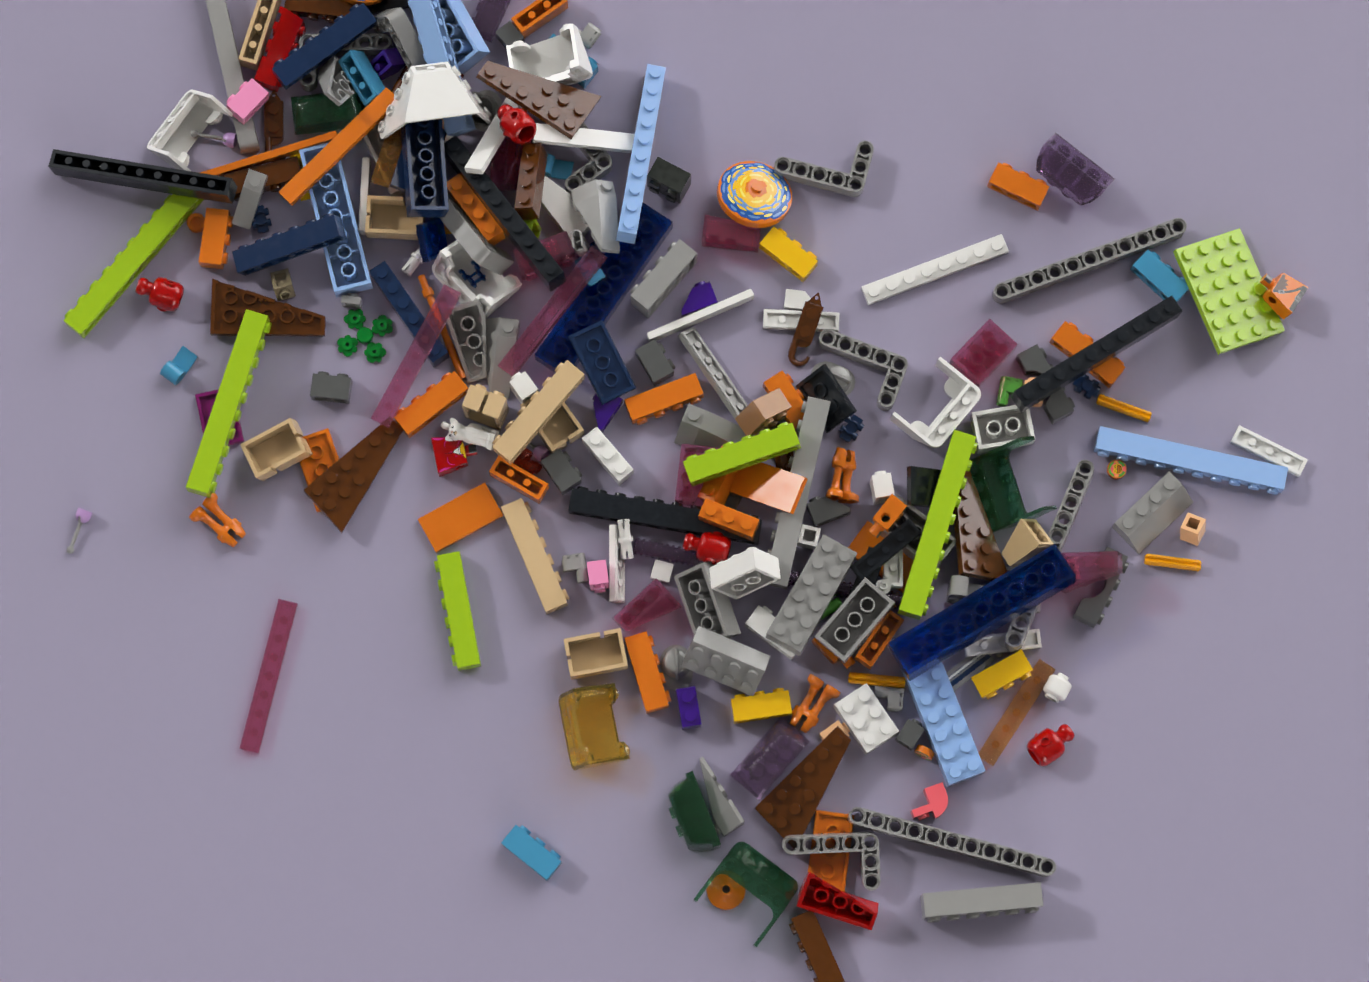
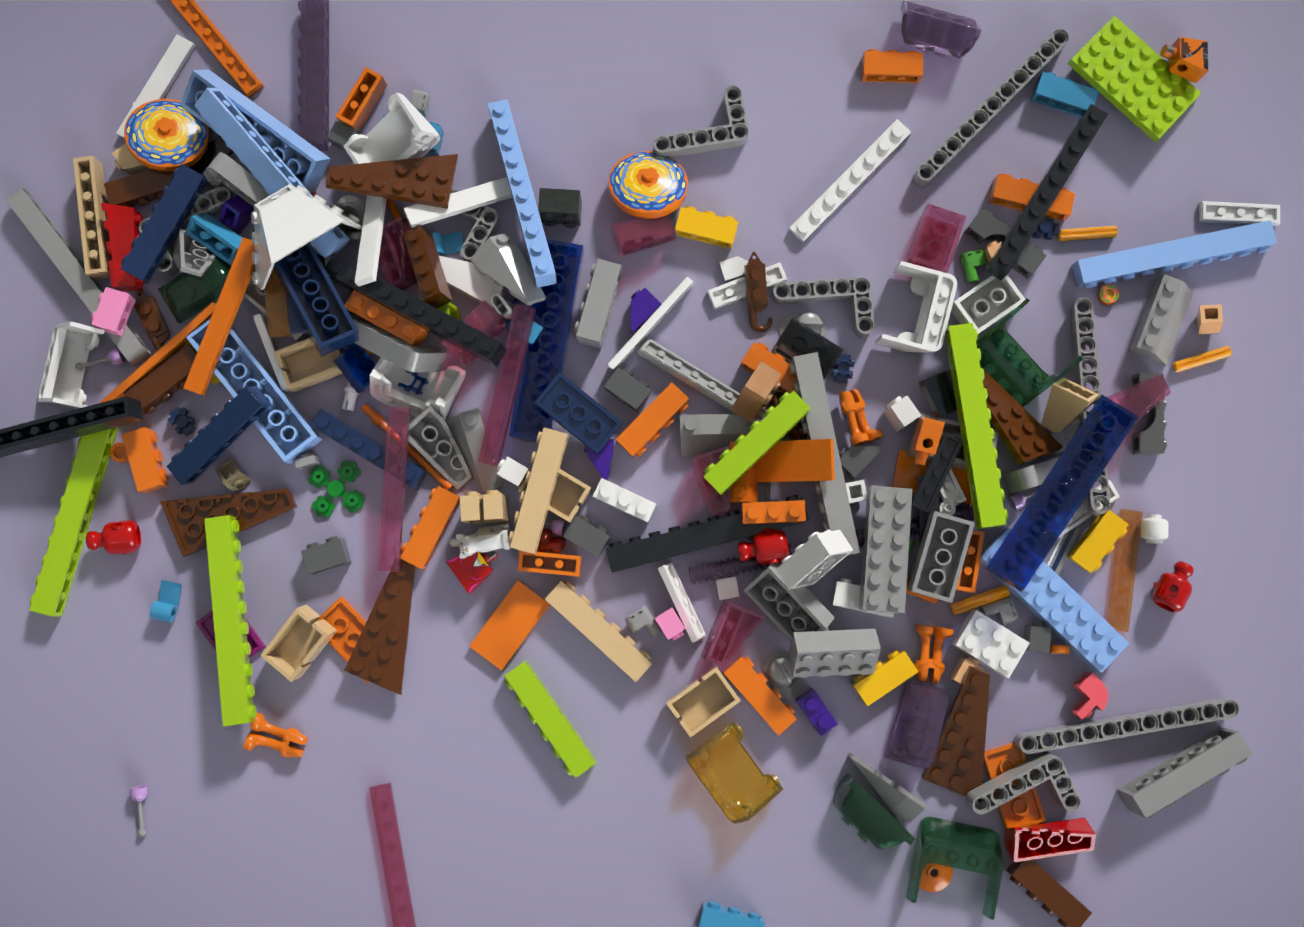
camera: 25 degrees left, 5 degrees up
light grey slope [232,169,268,230] -> none
red piece [497,104,537,144] -> none
white pin [617,519,634,559] -> none

